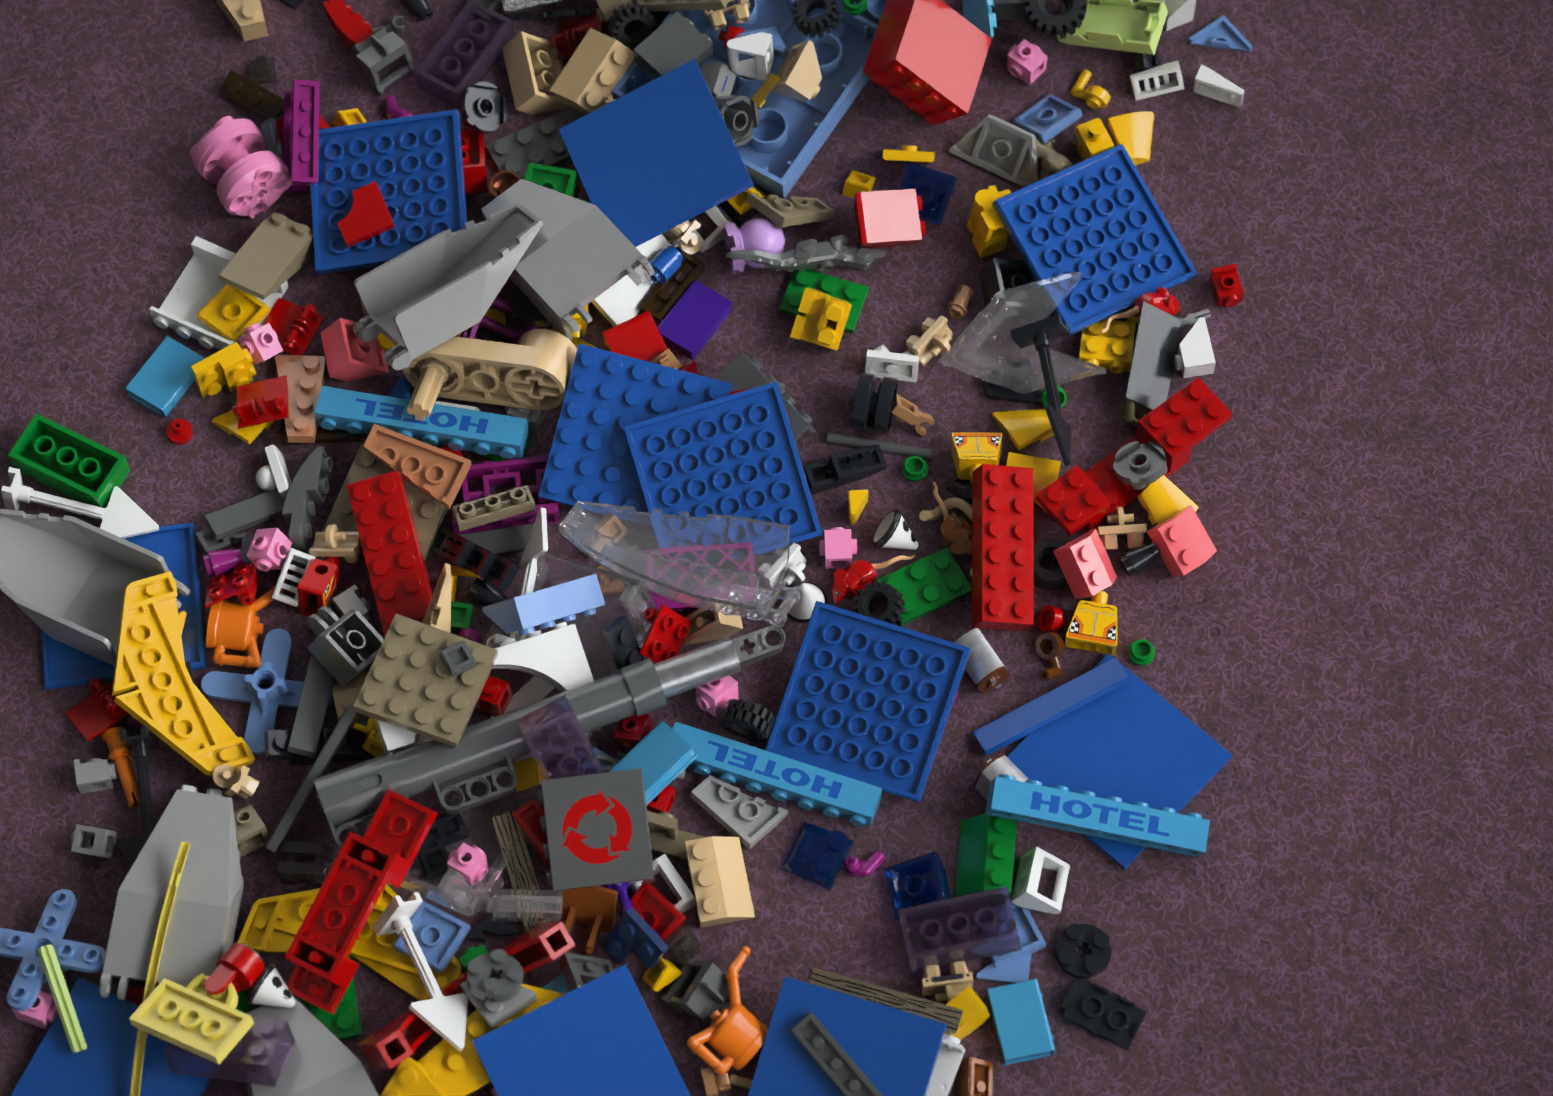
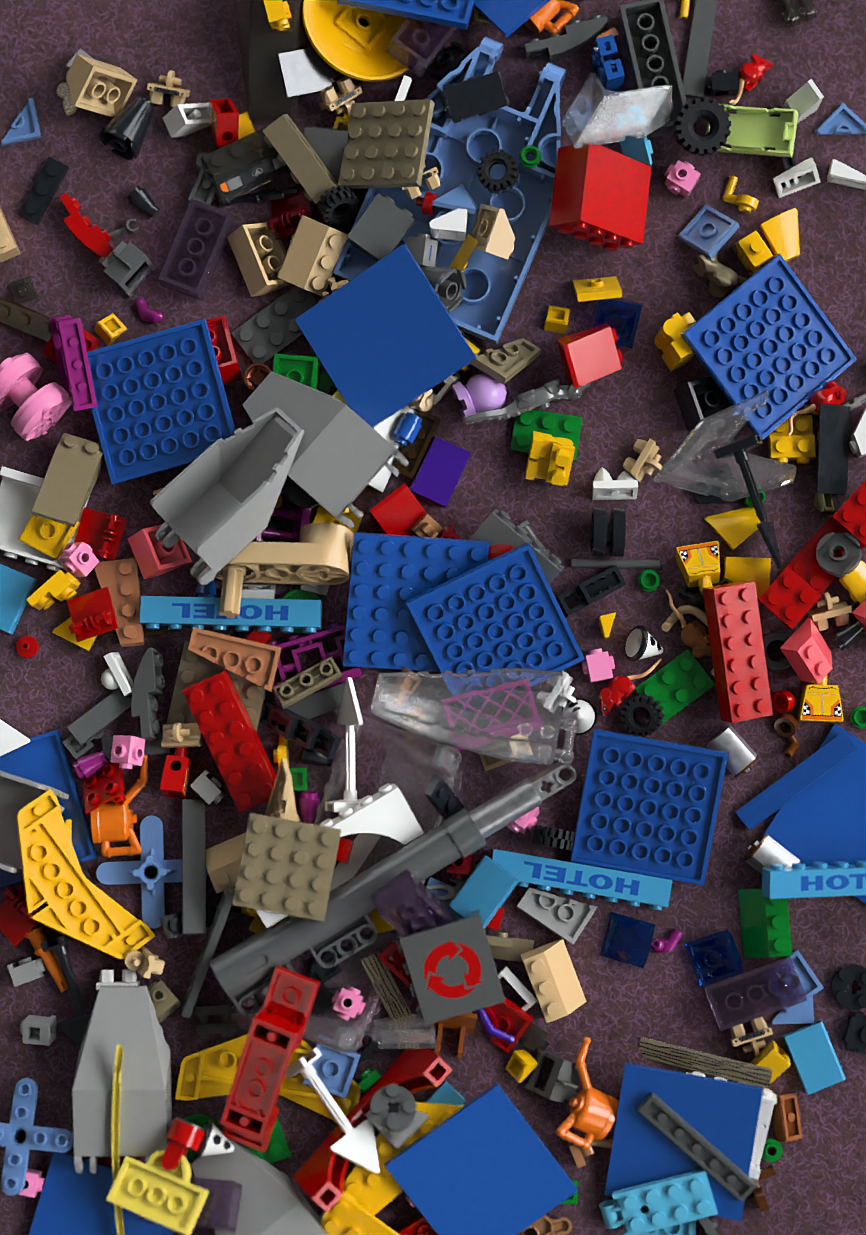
camera: 10 degrees left, 20 degrees up
yellowish green axle [38,944,87,1053] -> none
clear light blue piece [260,119,283,161] -> none
white slope [272,548,315,607] -> none
dark grey hinge [307,606,384,688] -> none
red tile [338,181,395,248] -> none
dark grey tile [439,640,477,678] -> none
black plate [459,82,508,133] -> none
slope [482,574,605,636] -> none
dark grey plate [559,953,614,993] -> none
dark blue plate [600,907,669,969] -> none
red hinge [639,604,692,663] -> none
medium nougat plate [891,394,934,436] -> none
medium nougat pin [947,285,974,319] -> none
light grey wing [949,114,1039,187] -> none
white tile [1011,846,1070,914] -> none

